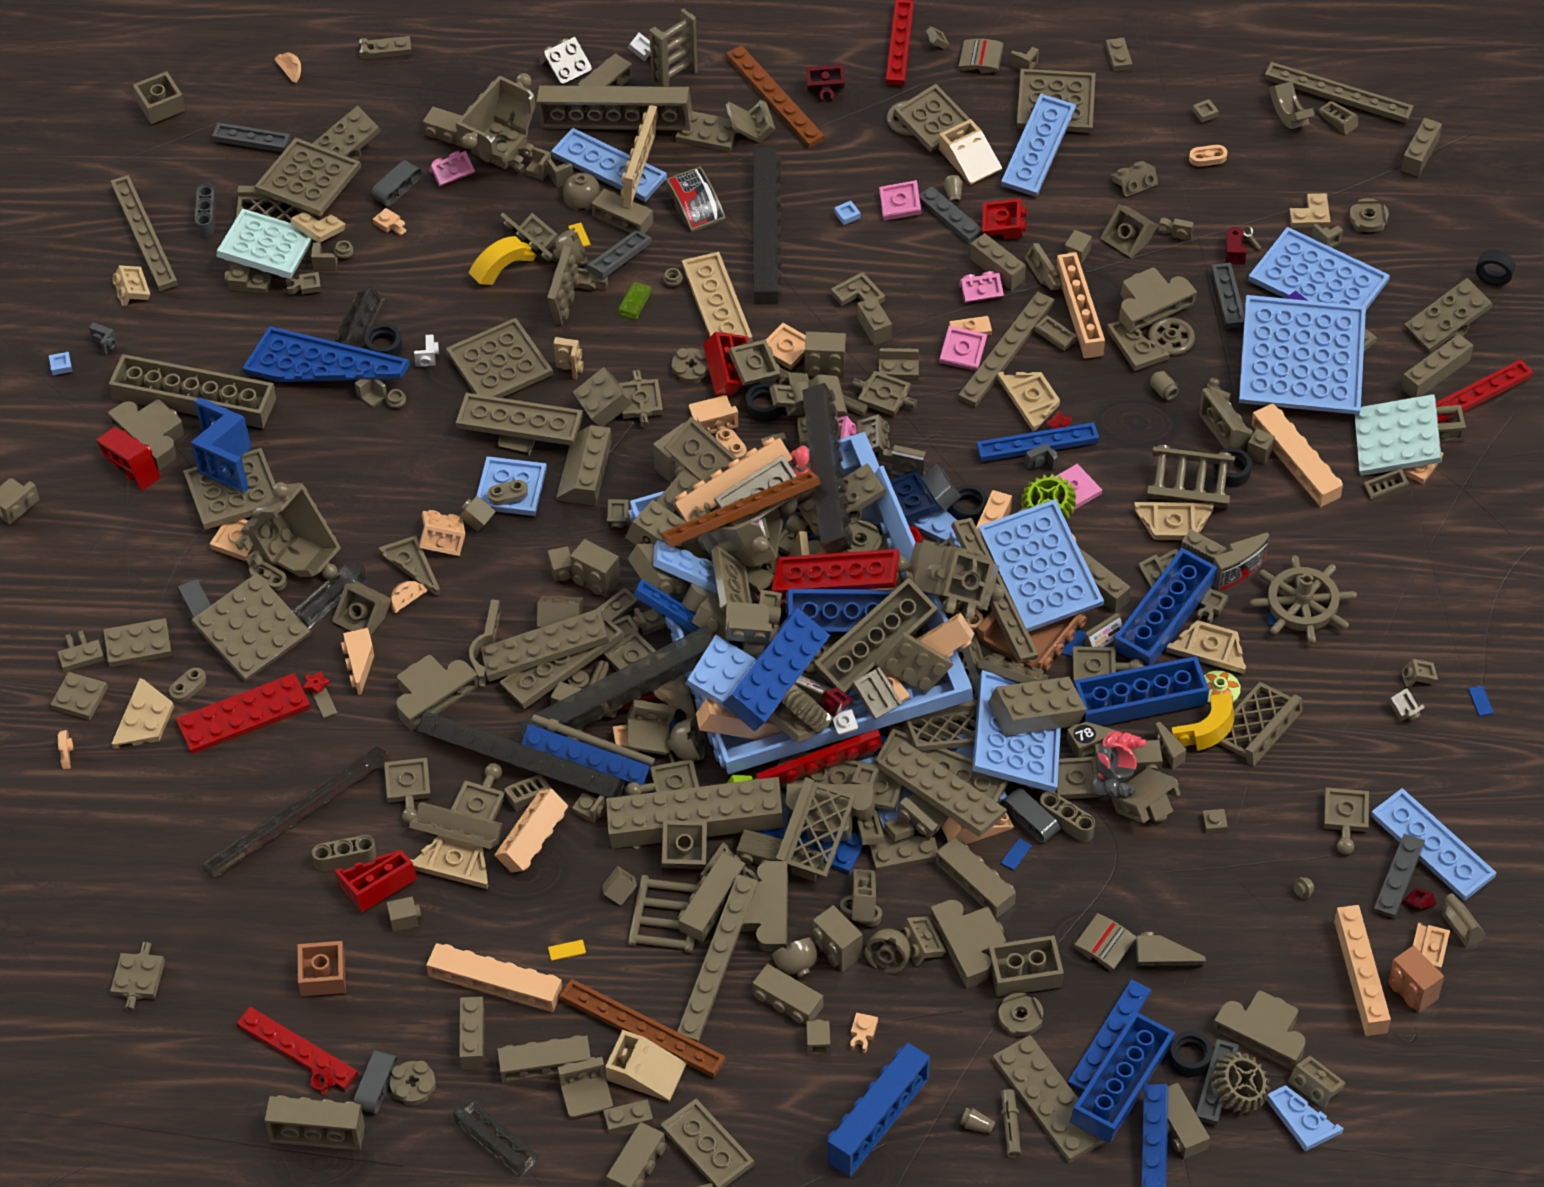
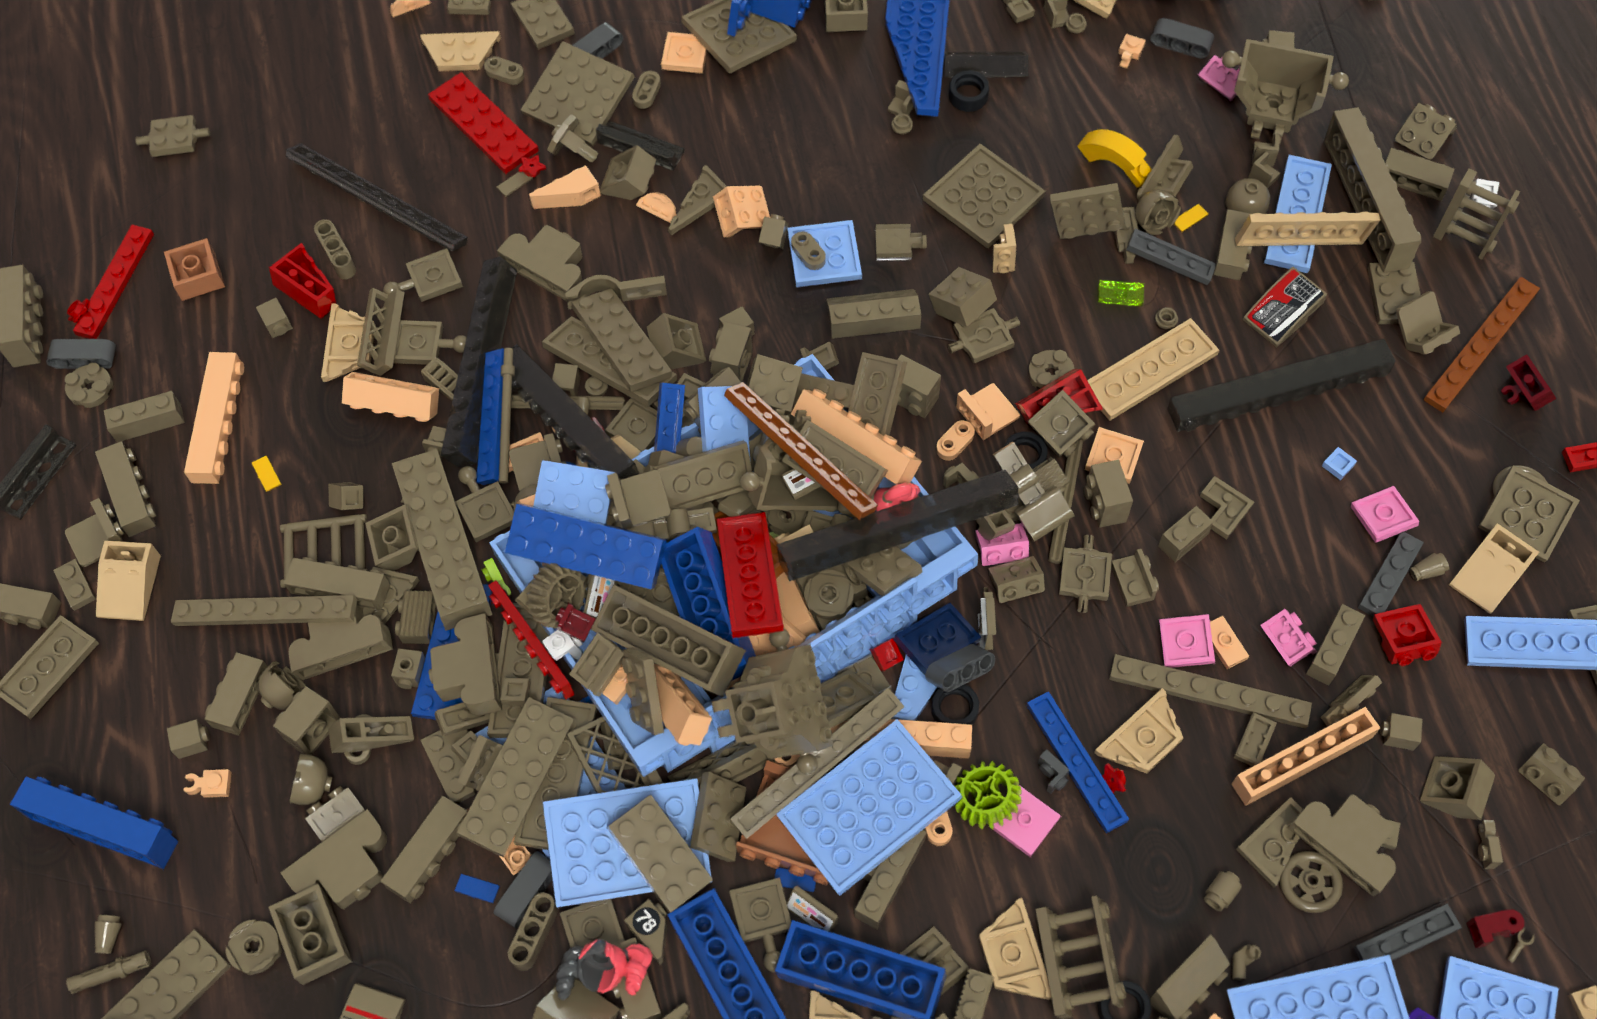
camera: 75 degrees right, 10 degrees up
dark tan piece [235,482,341,580] -> none
white bracket [414,335,439,367] -> none
dark tan plate [456,393,583,446] -> none
dark orange plate [560,979,726,1078] -> none
dark tan fence [776,777,856,878] -> none
none -> dark tan piece [547,114,598,162]

